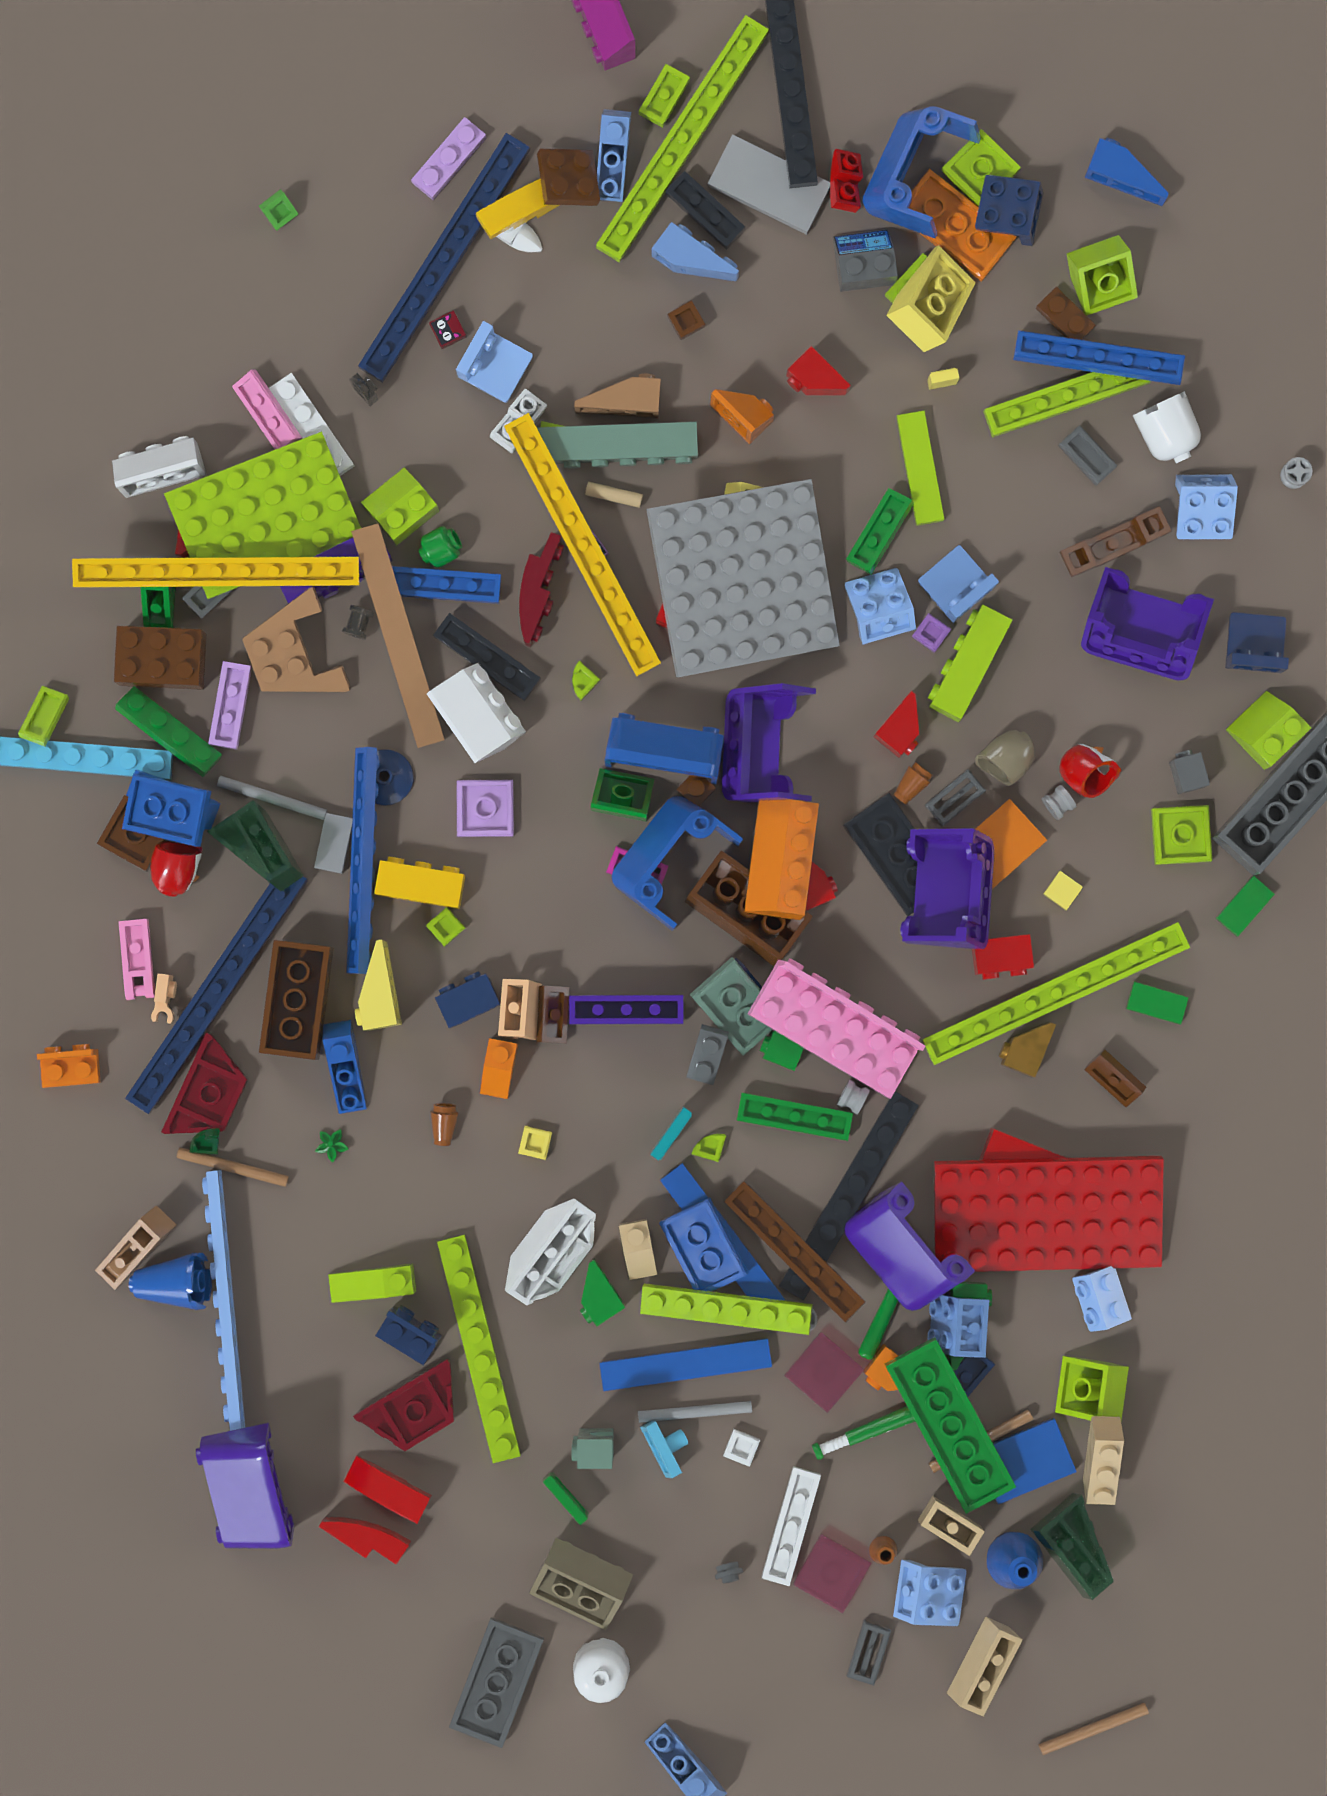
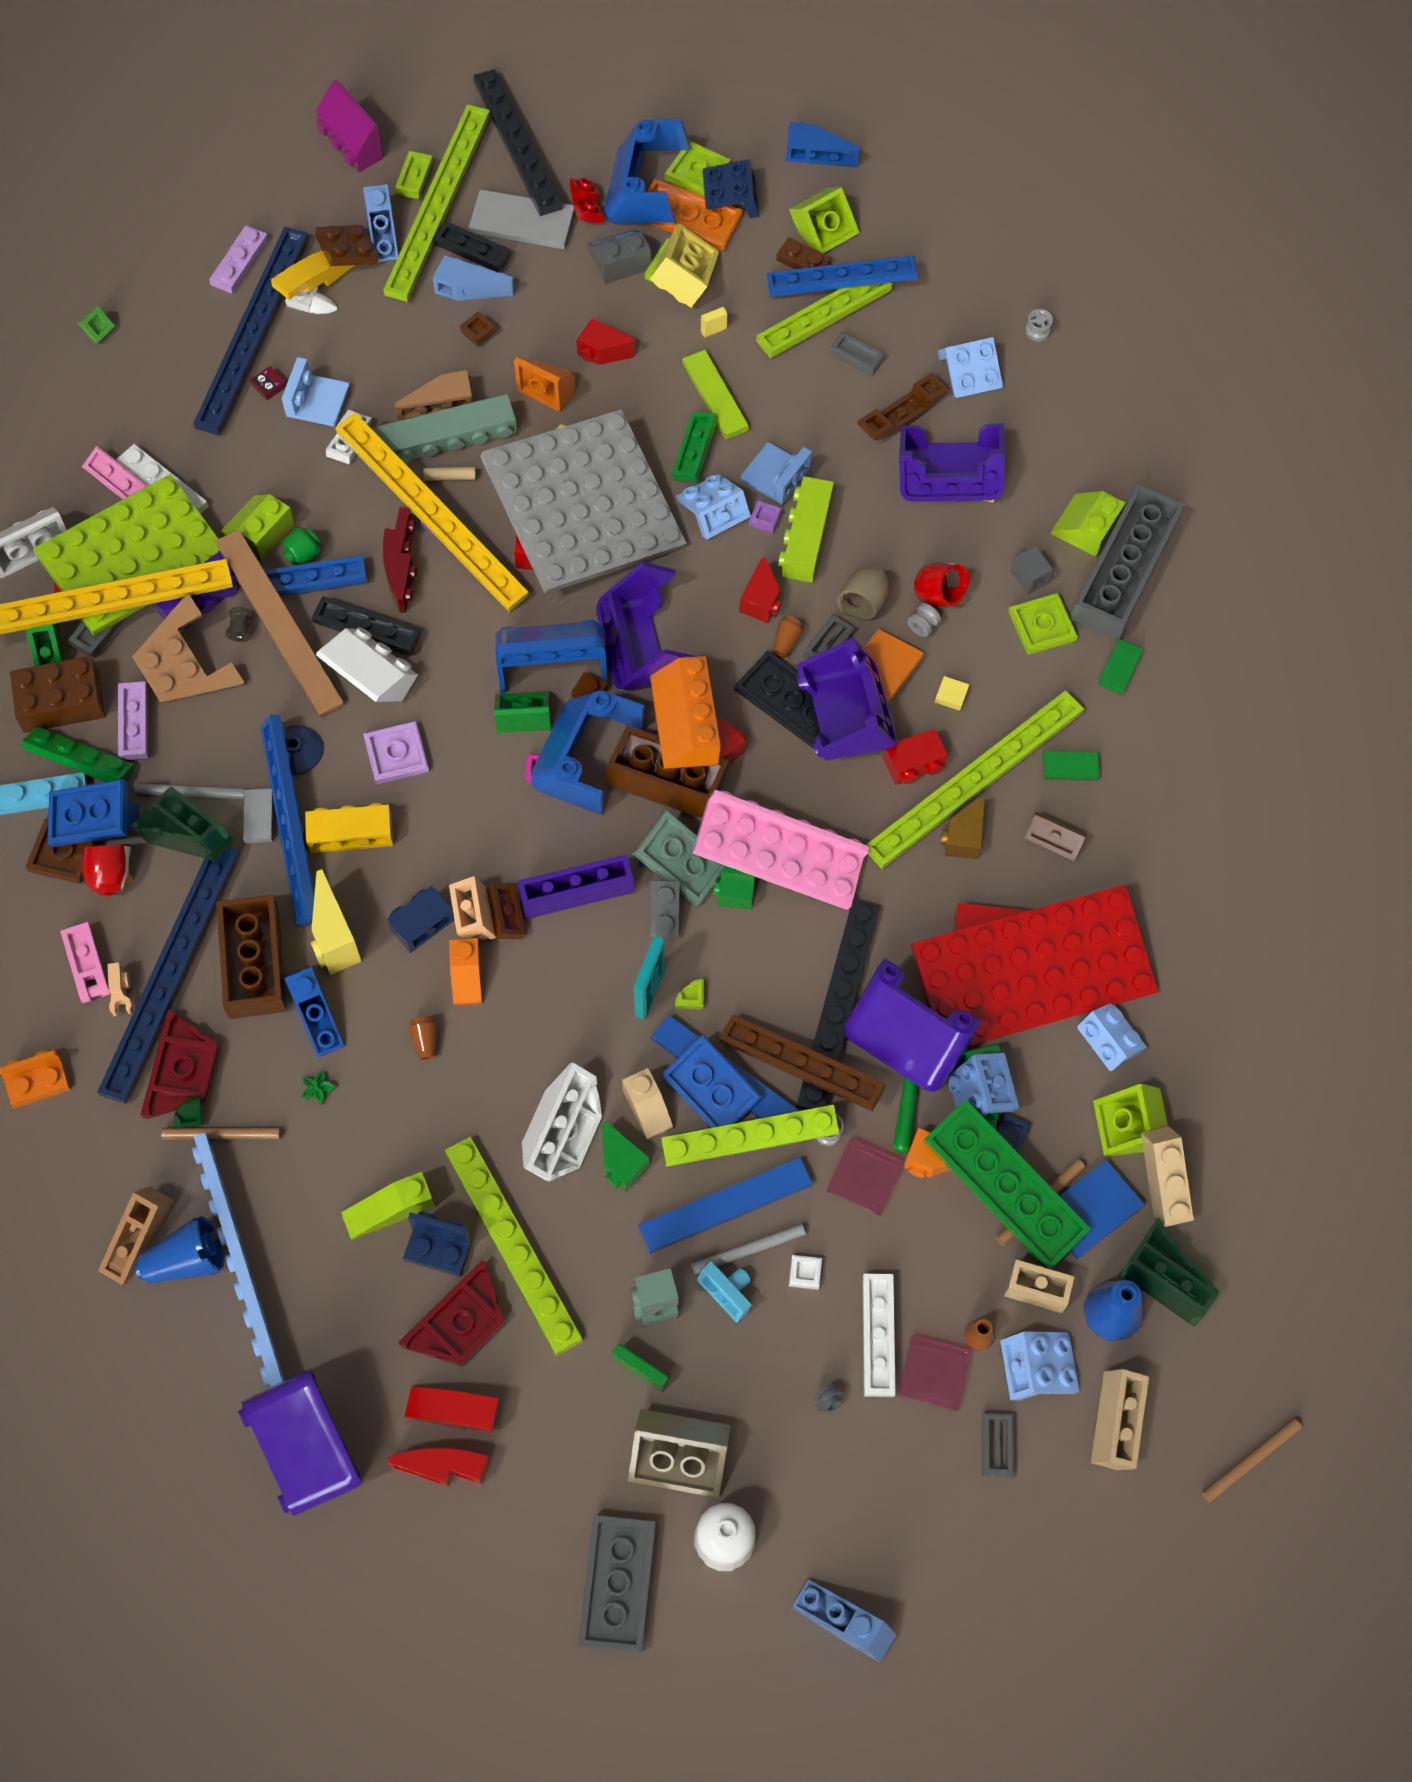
camera: 15 degrees left, 20 degrees down
clear smoke plate [349,373,378,407] -> none
lime tile [426,907,466,947] -> none
light yellow tile [518,1126,552,1160] -> none
lime tile [572,660,600,701] -> none
green plate [736,1093,853,1141] -> none
green piece [812,1406,915,1460] -> none
light grey wheel [837,1079,870,1115] -> none
white cylinder [1133,391,1201,463] -> none
dark blue bracket [1225,612,1289,673] -> none

